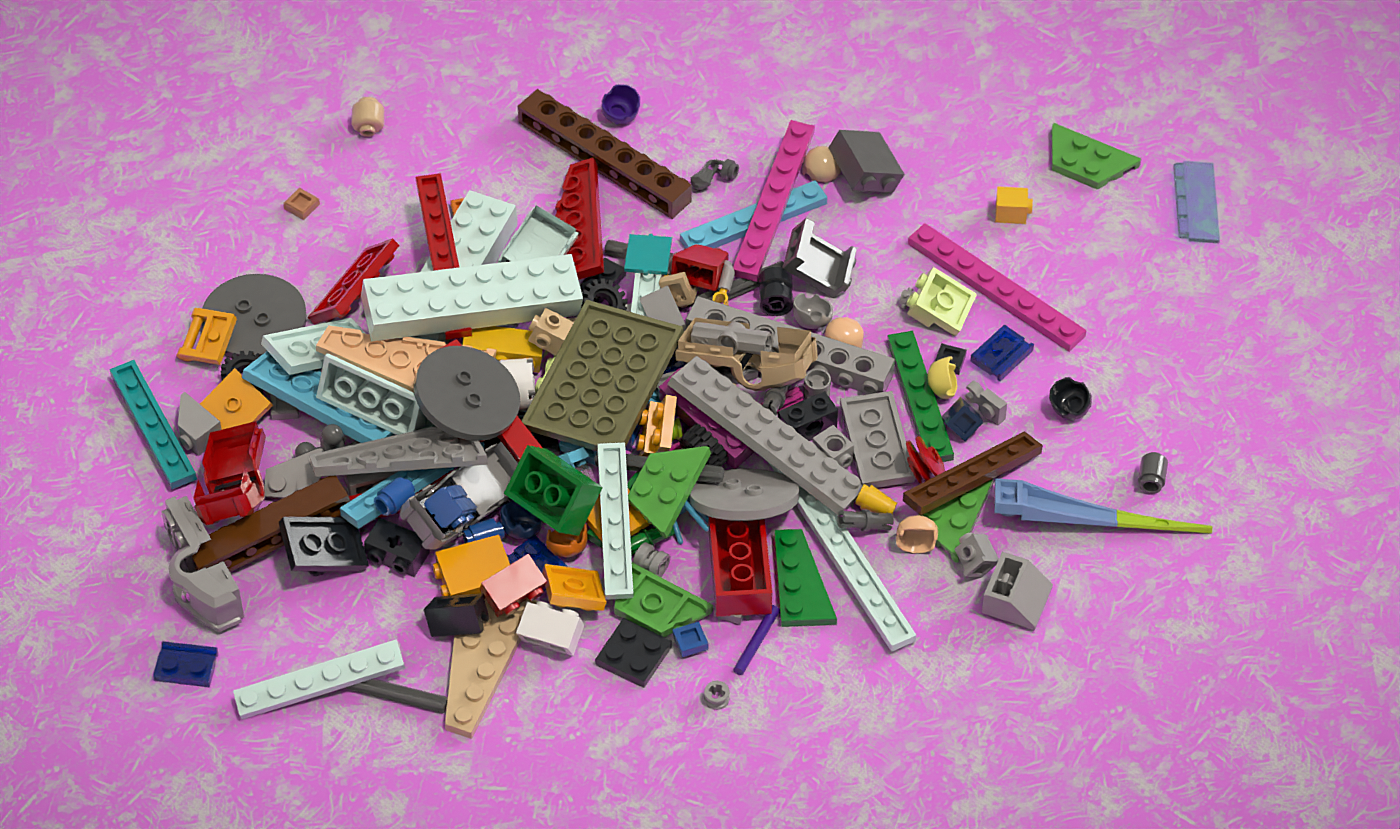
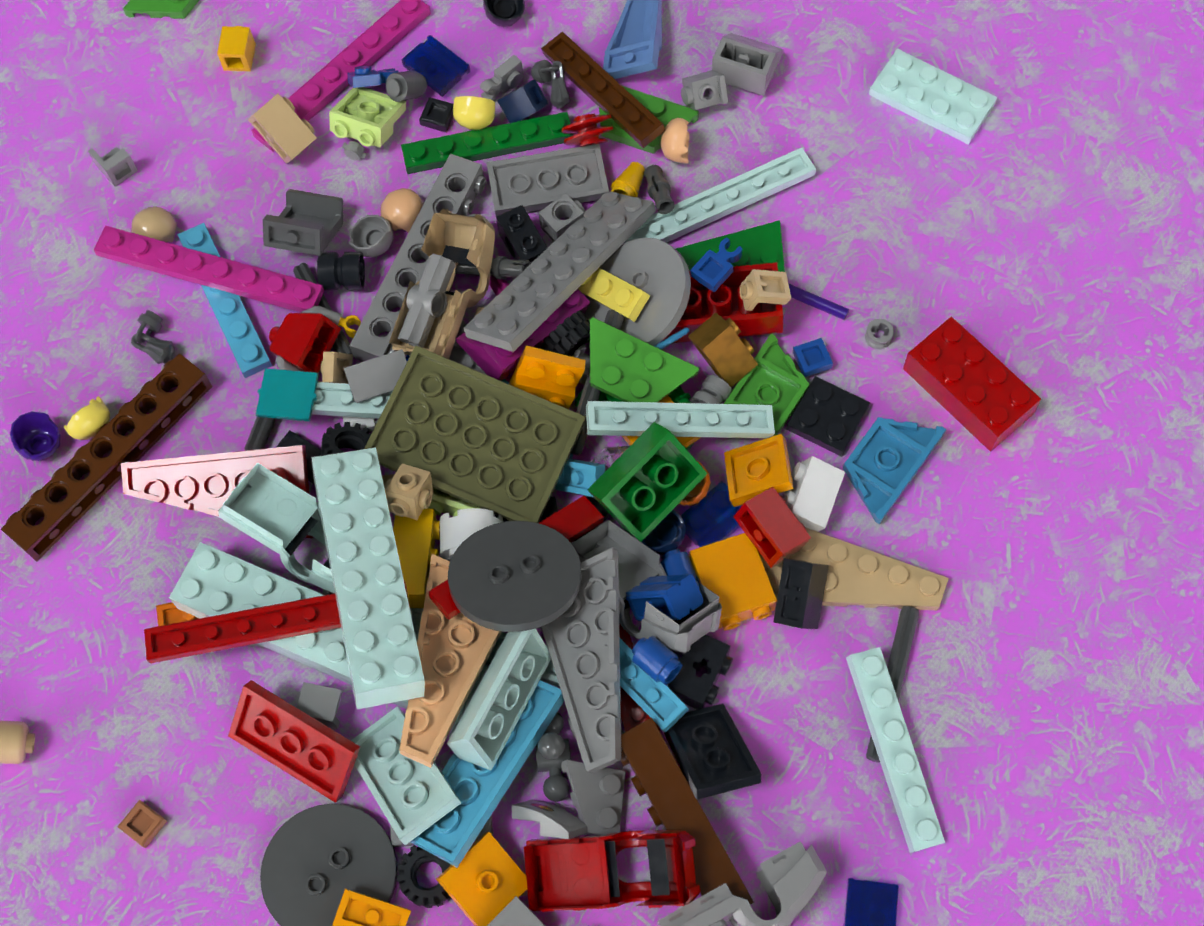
camera: 85 degrees left, 15 degrees up
dark grey brick [828,129,905,193] -> none
none -> light yellow hair [64,396,110,440]
none -> light grey panel [88,147,138,187]
none -> tan brick [248,93,317,164]
none -> blue plate [347,66,398,88]
none -> dark grey brick [386,70,427,102]
none -> light grey slope [512,800,588,839]
none -> dark grey piece [531,60,570,109]
none -> light yellow plate [578,268,650,322]
none -> pearl gold brick [688,313,758,387]
none -> blue plate [690,238,742,292]
none -> tan bracket [739,269,791,311]
none -> dark azure wing [843,417,946,524]
none -> light aqua plate [869,48,997,145]
none -> red brick [903,316,1041,452]

